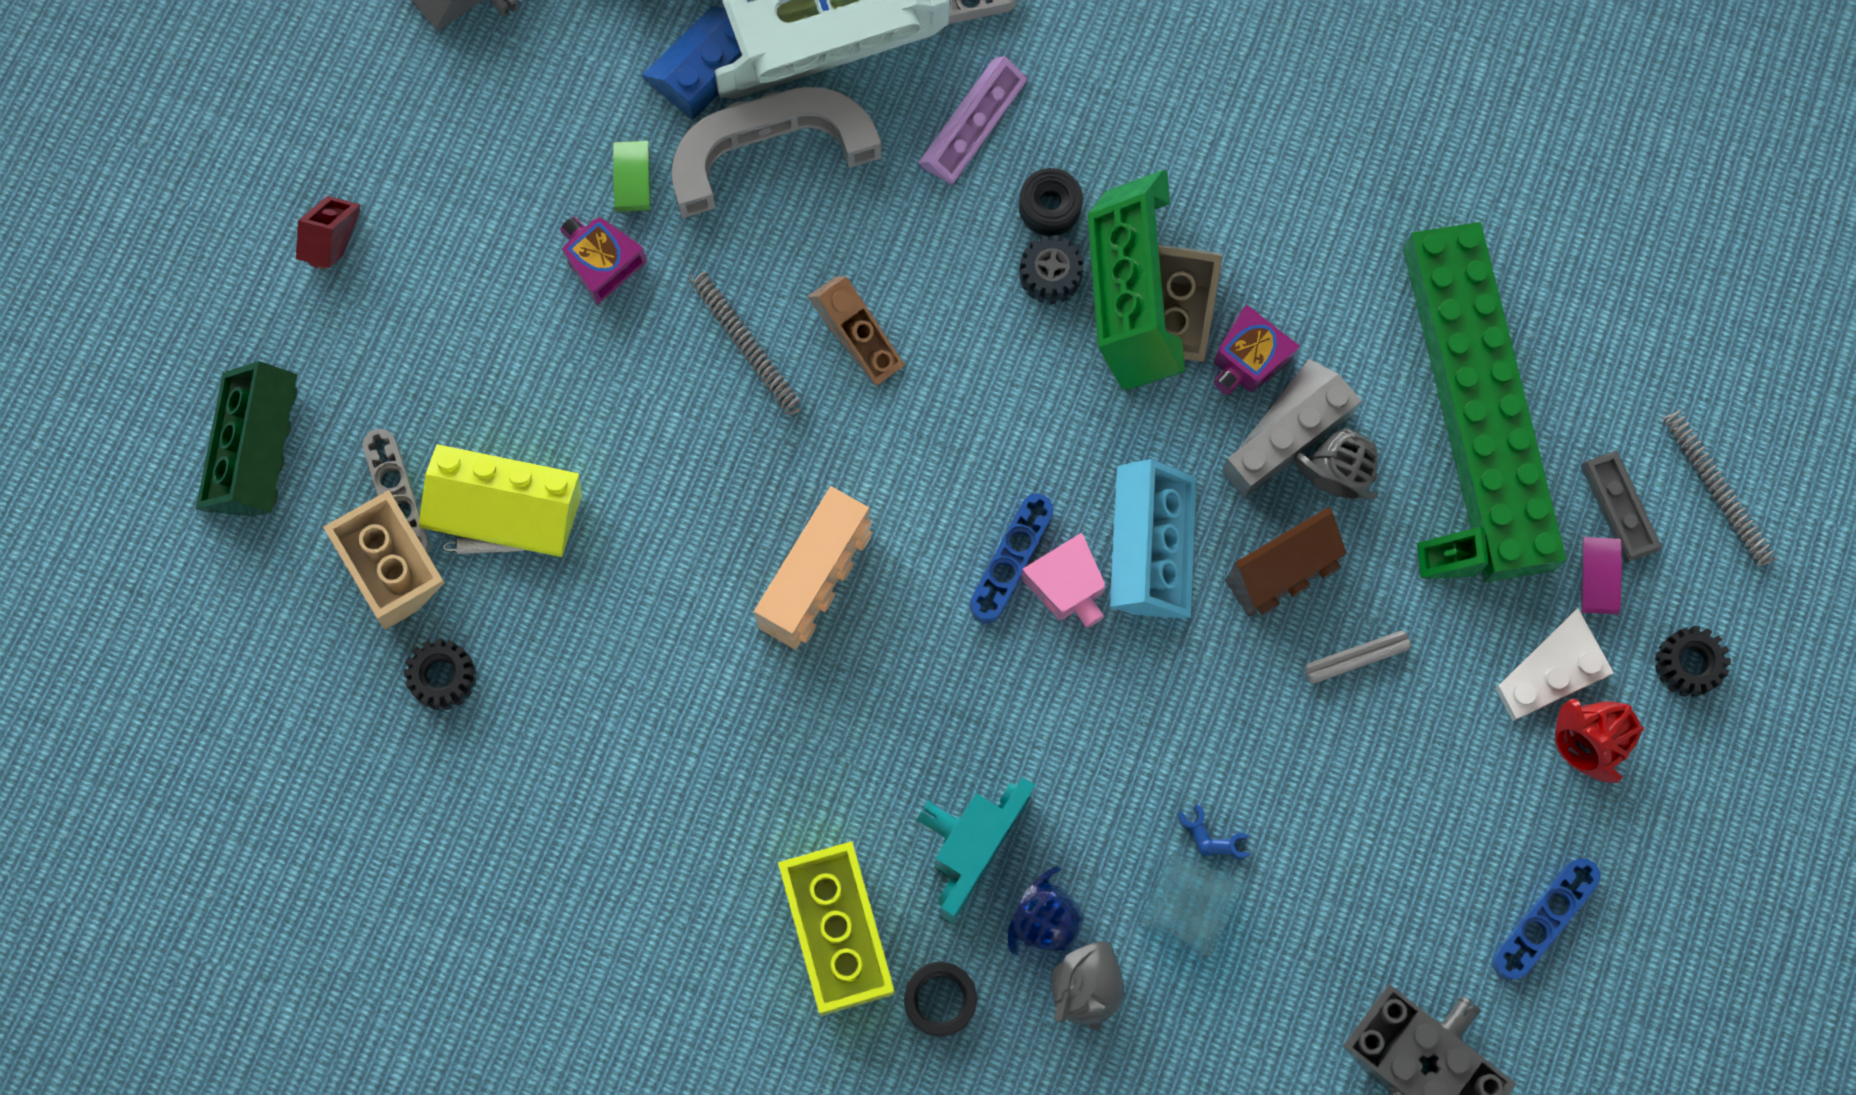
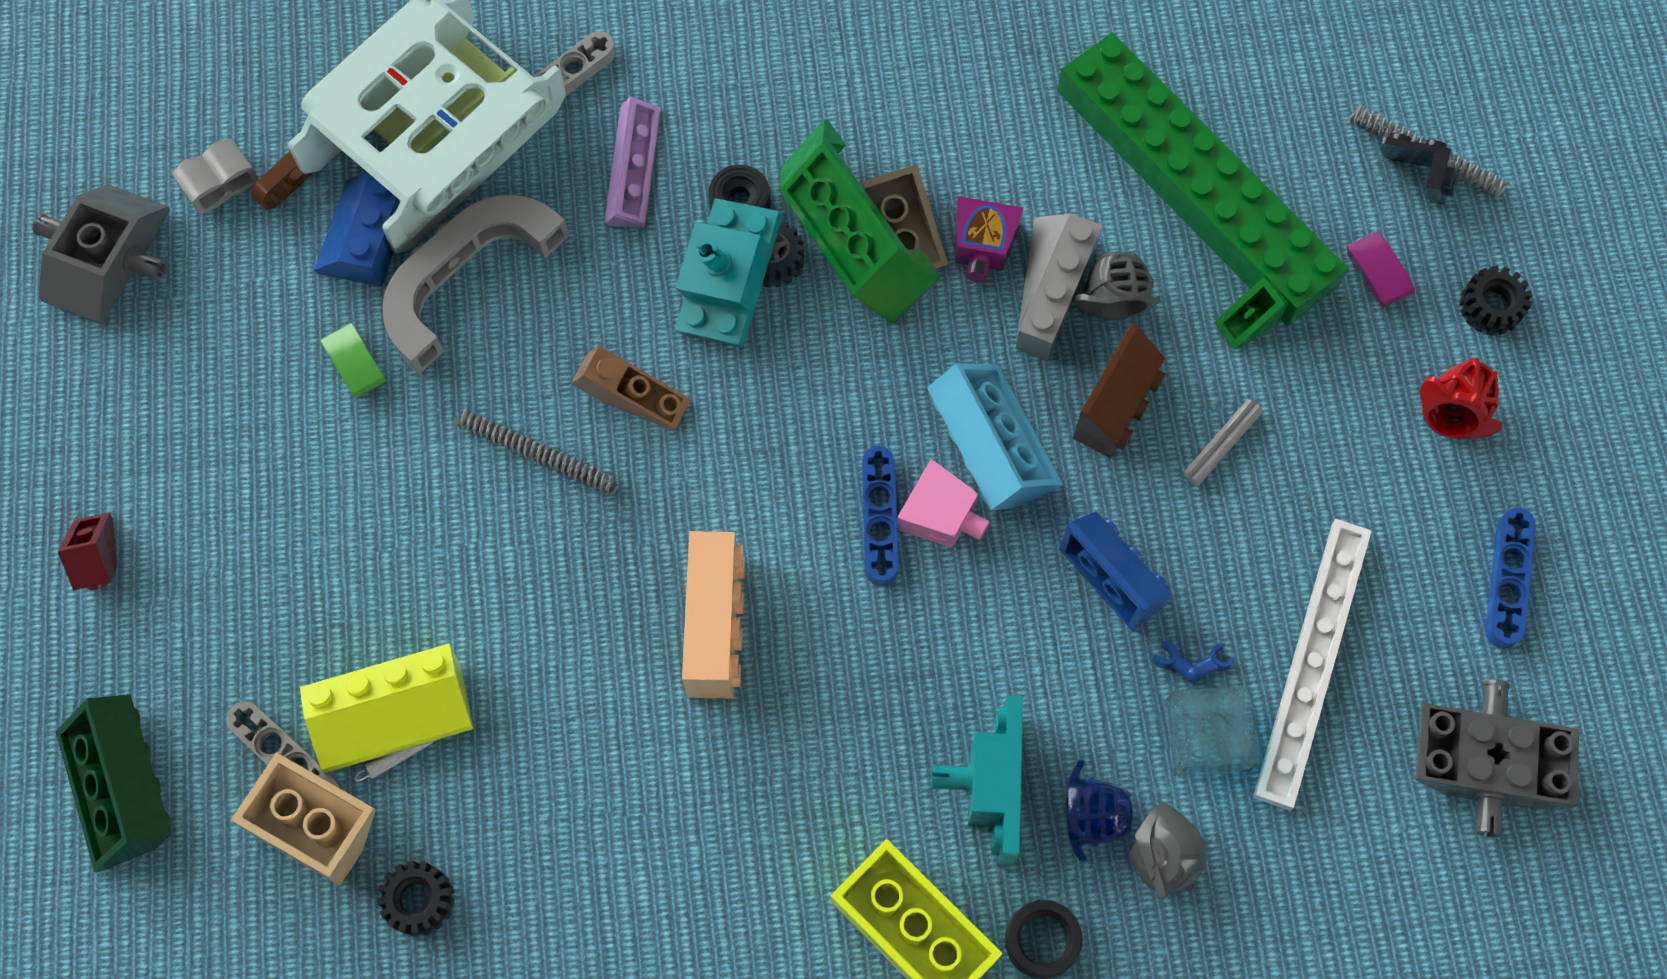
camera: 25 degrees left, 5 degrees down
torso [560,217,647,305] -> none
white wing [1495,608,1613,721] -> none
dark grey tile [1581,450,1662,563] -> none
none -> teal brick [675,198,783,348]
none -> blue slope [1059,511,1172,632]
none -> white plate [1253,519,1371,811]
none -> black bracket [1379,133,1458,205]

